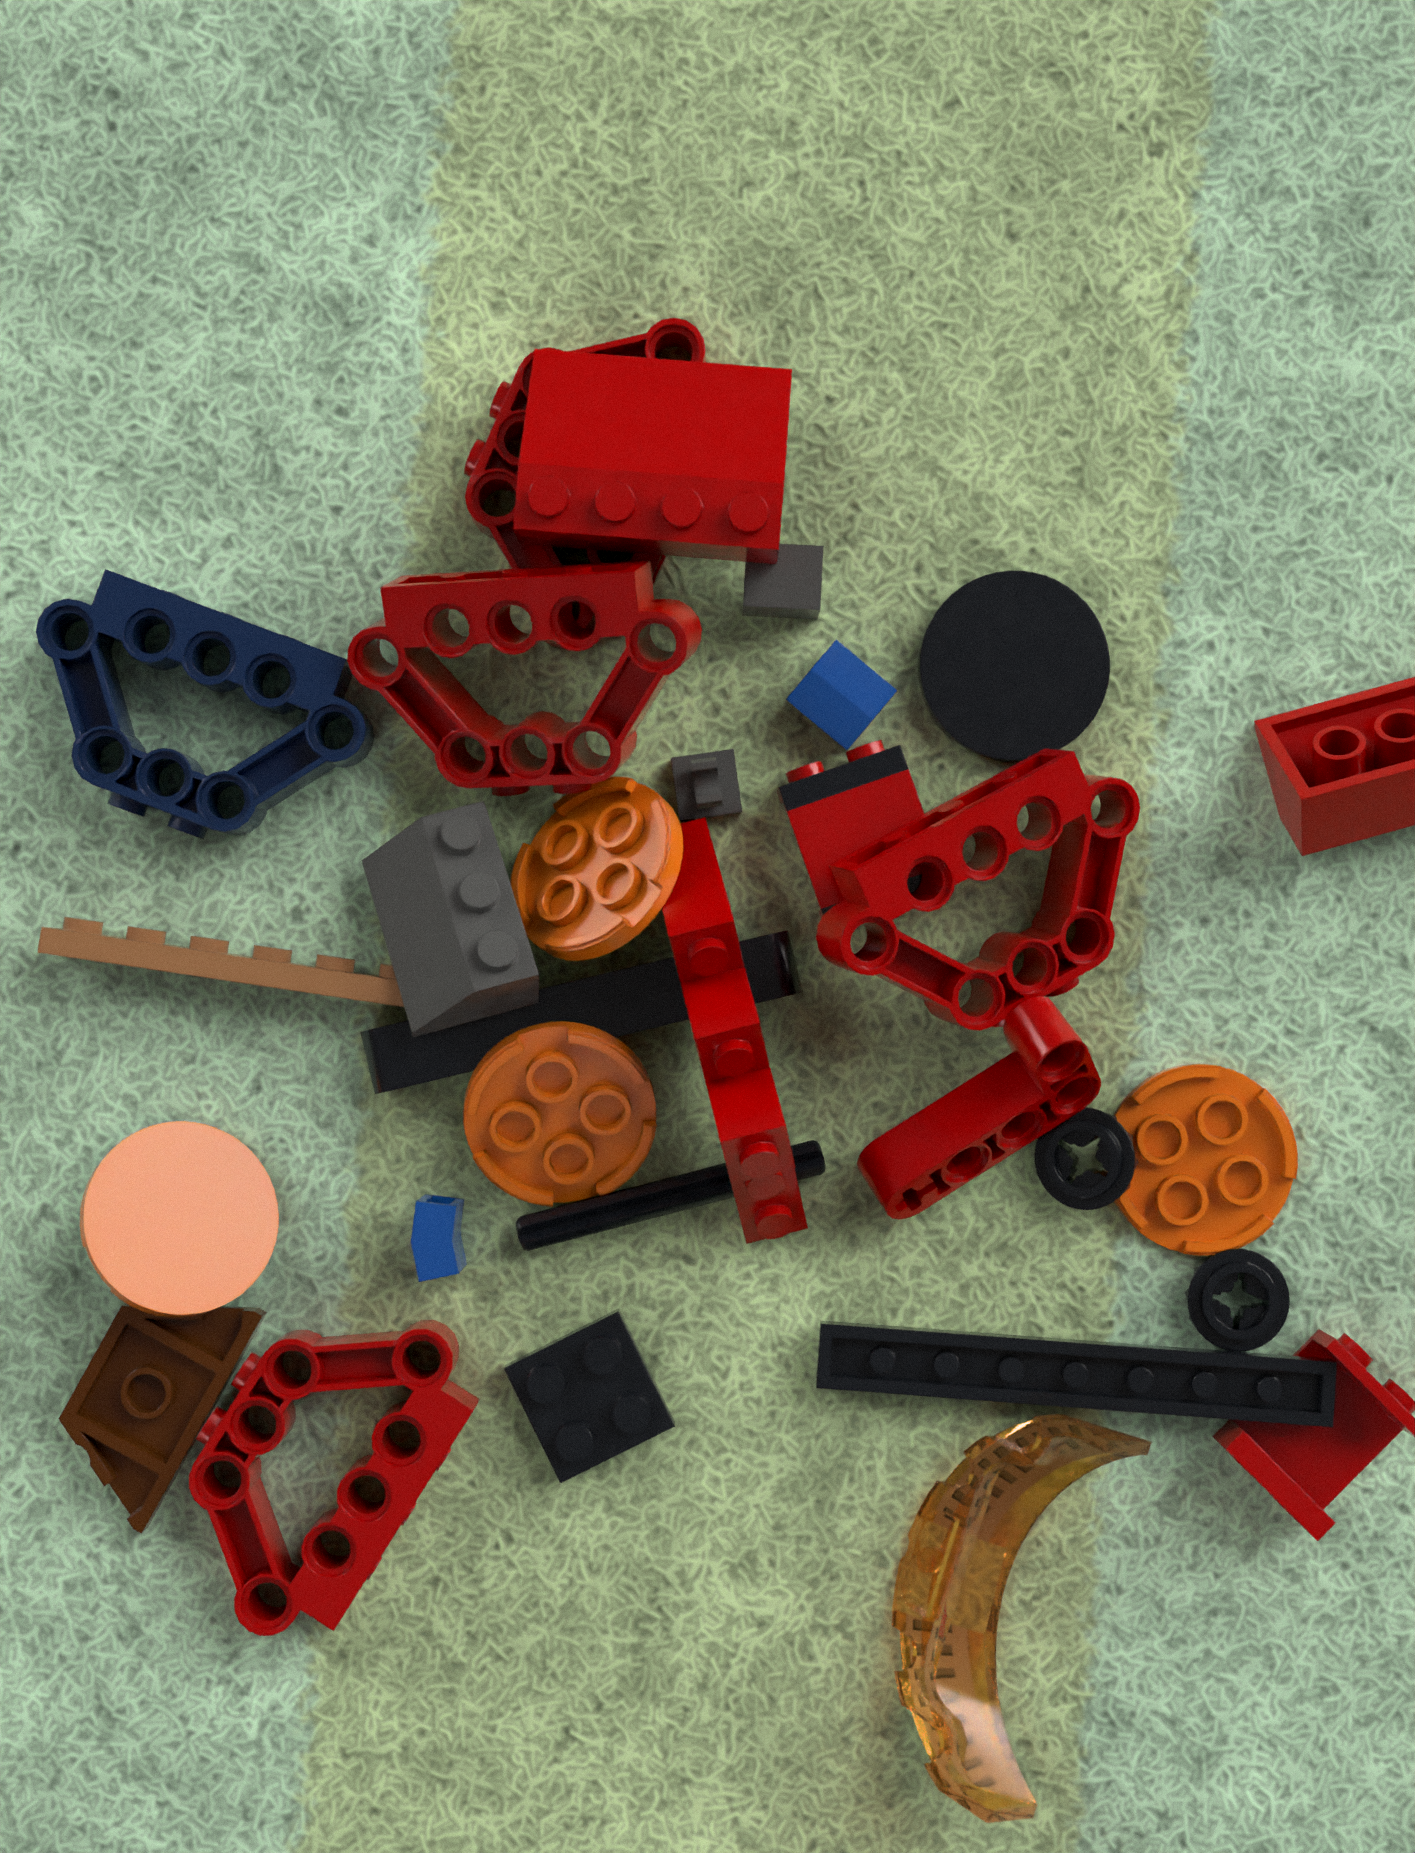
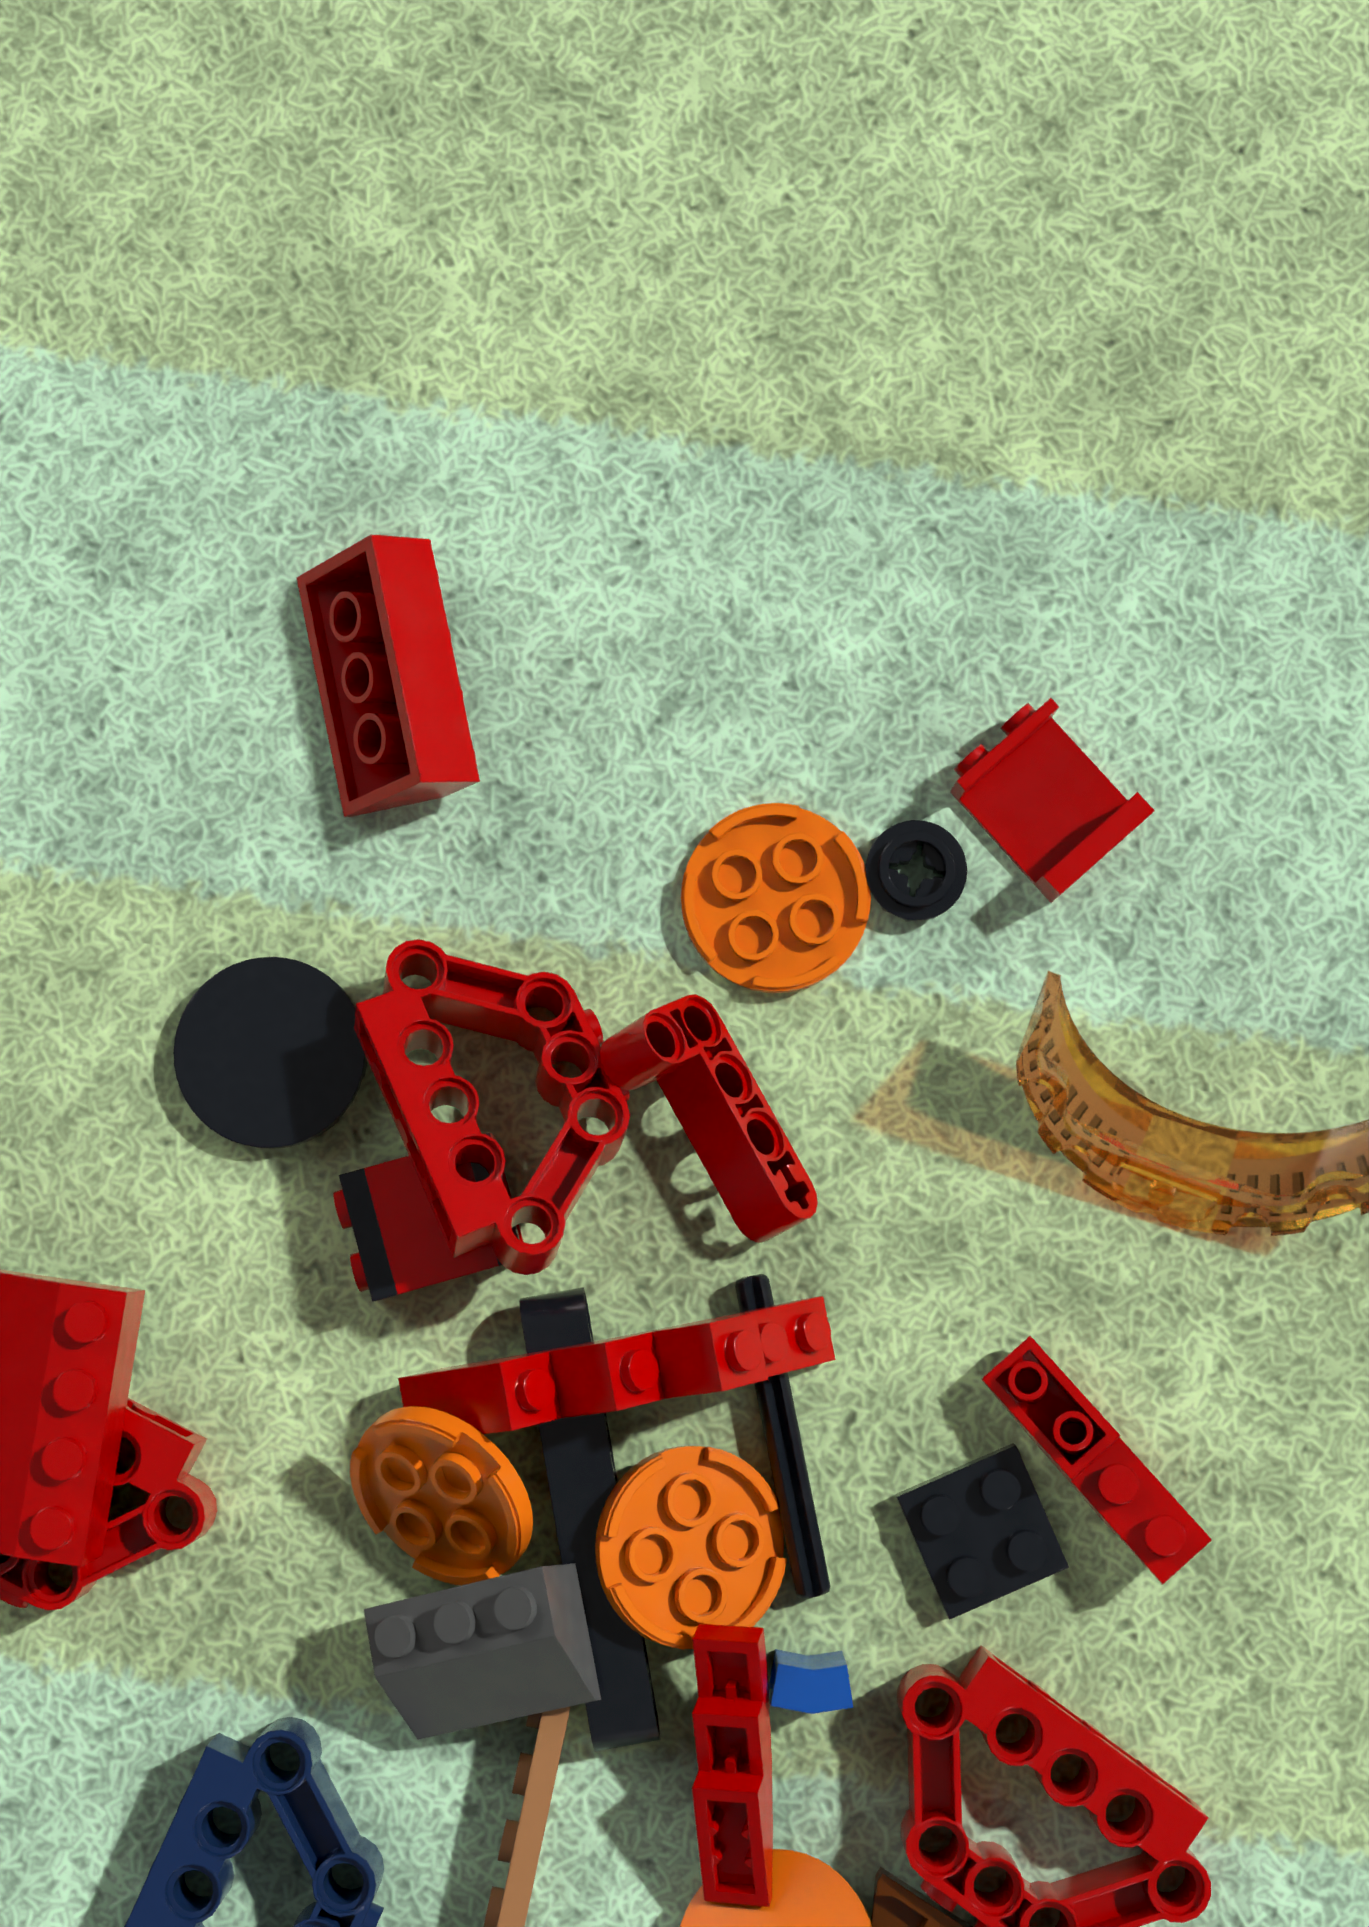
camera: 85 degrees left, 5 degrees down
red brick [347,560,702,796] -> none
dark grey tile [671,749,742,822] -> none
dark grey panel [742,544,824,619] -> none
blue piece [786,639,897,750] -> none
black plate [816,1320,1337,1427] -> none
black gear [1034,1106,1138,1210] -> none
none -> red slope [692,1624,773,1907]
none -> red slope [982,1336,1212,1585]

